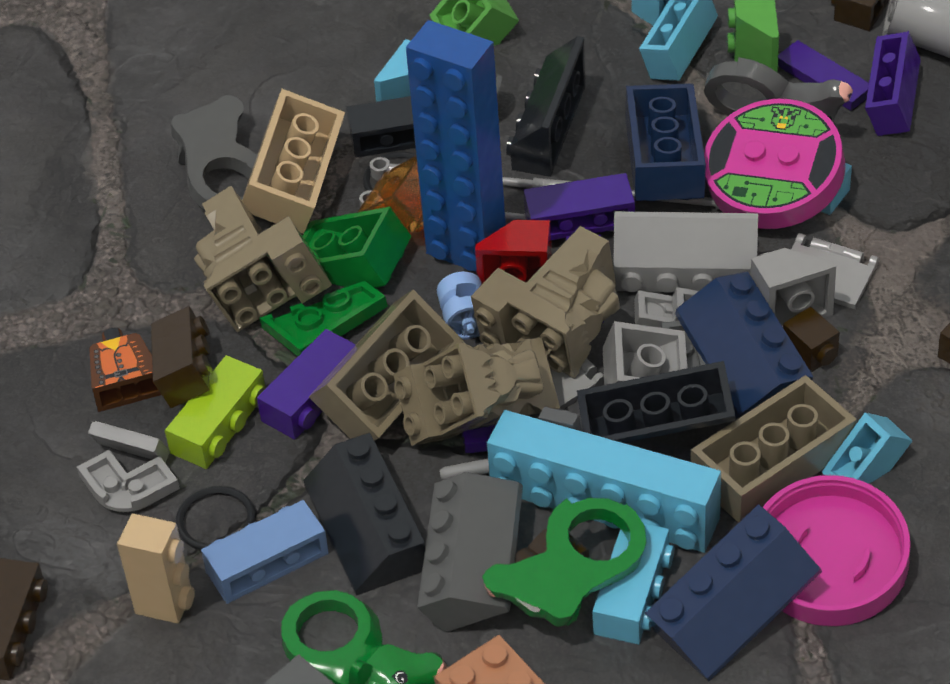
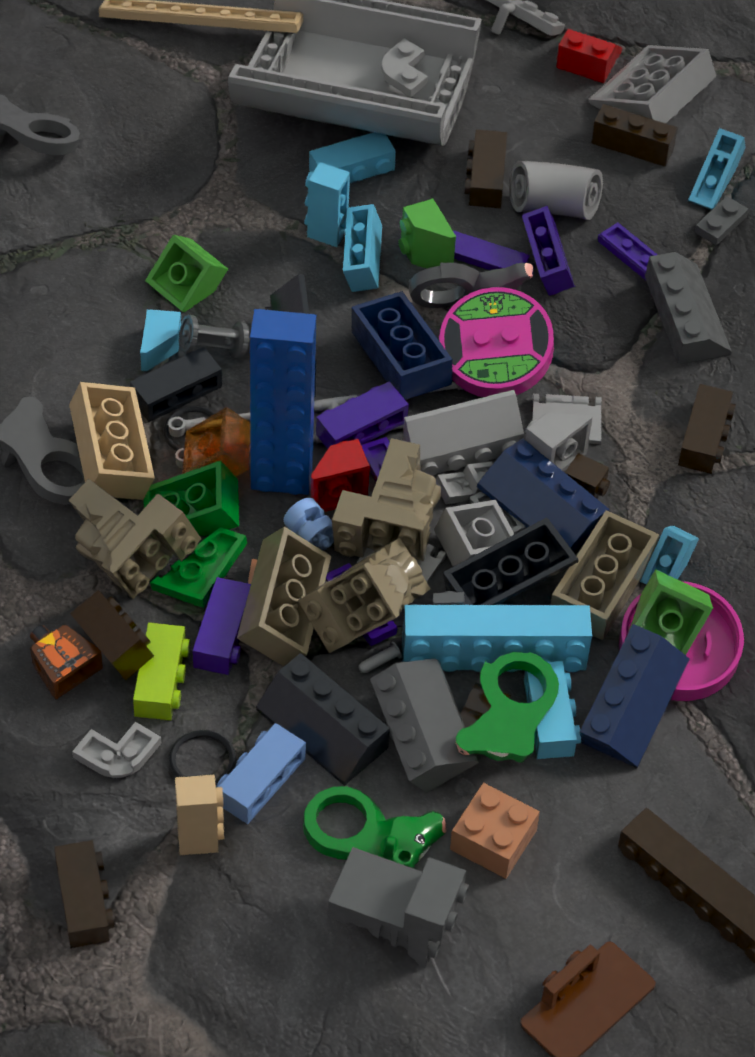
camera: 30 degrees left, 5 degrees up
light grey tile [88,421,170,463] -> none
none -> bright green slope [630,569,713,655]

